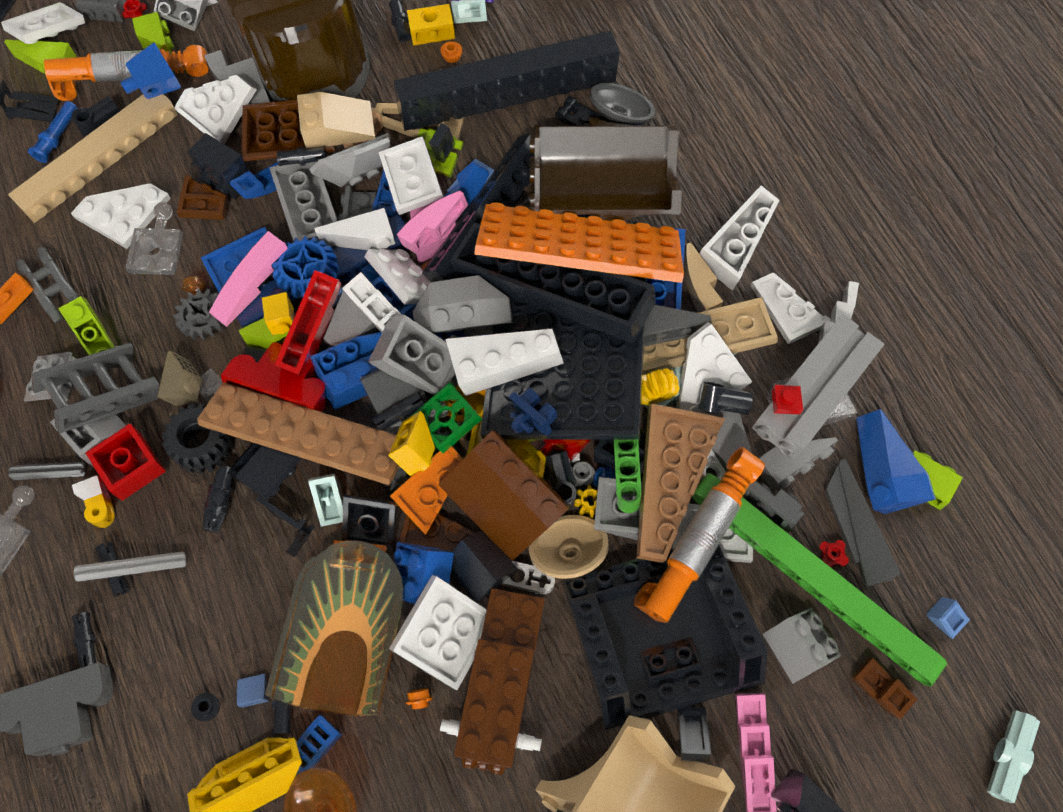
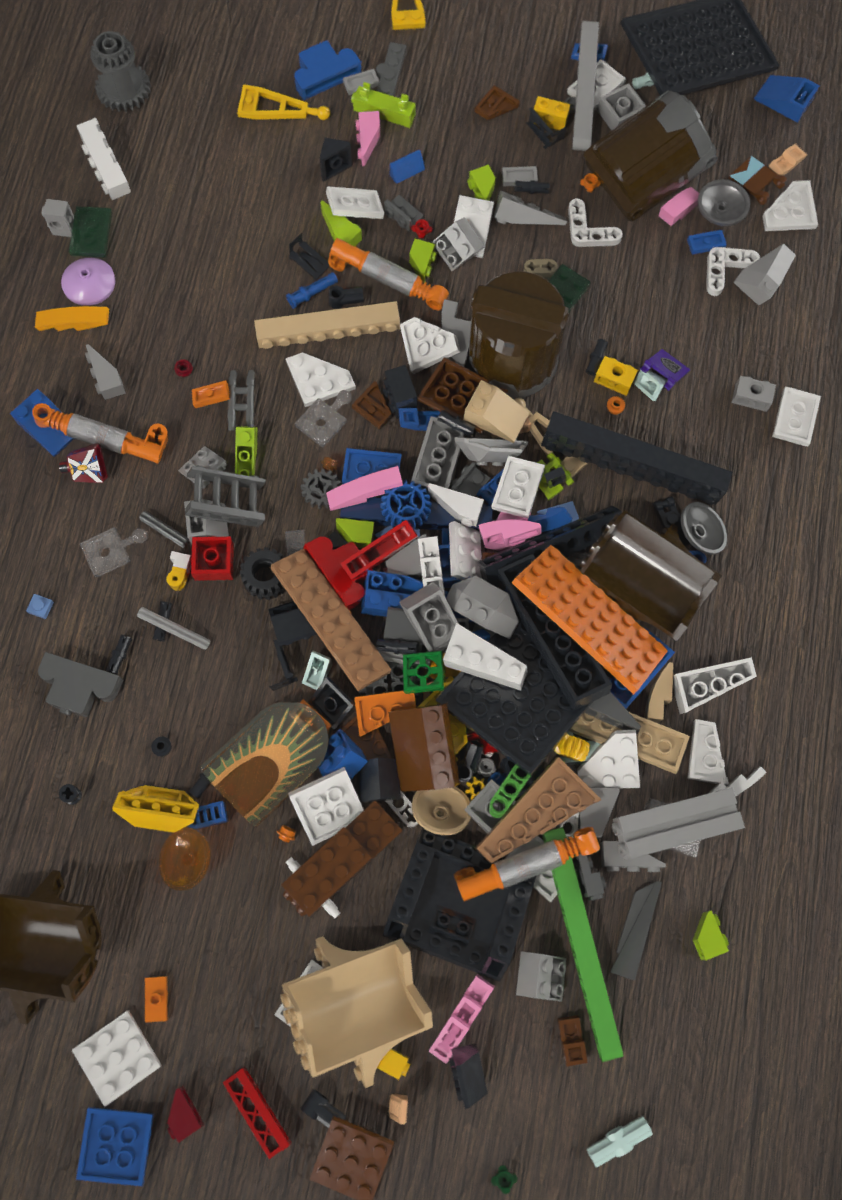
camera: 30 degrees right, 5 degrees up
blue torso [120,43,181,99] -> none
dark tan slope [157,351,202,406] -> none
black hinge [202,466,232,533] -> none
medium blue slope [237,674,269,708] -> none
yellow brick [262,292,295,335] -> none
yellow slope [388,411,435,476] -> none
dark blue hips [509,387,558,437] -> none
black tile [677,707,711,762] -> none
black piece [698,382,753,415] -> none
red plate [771,385,803,415] -> none
red plate [819,540,849,567] -> none
blue wedge [856,409,936,514] -> none
medium blue slope [926,597,970,639] -> none

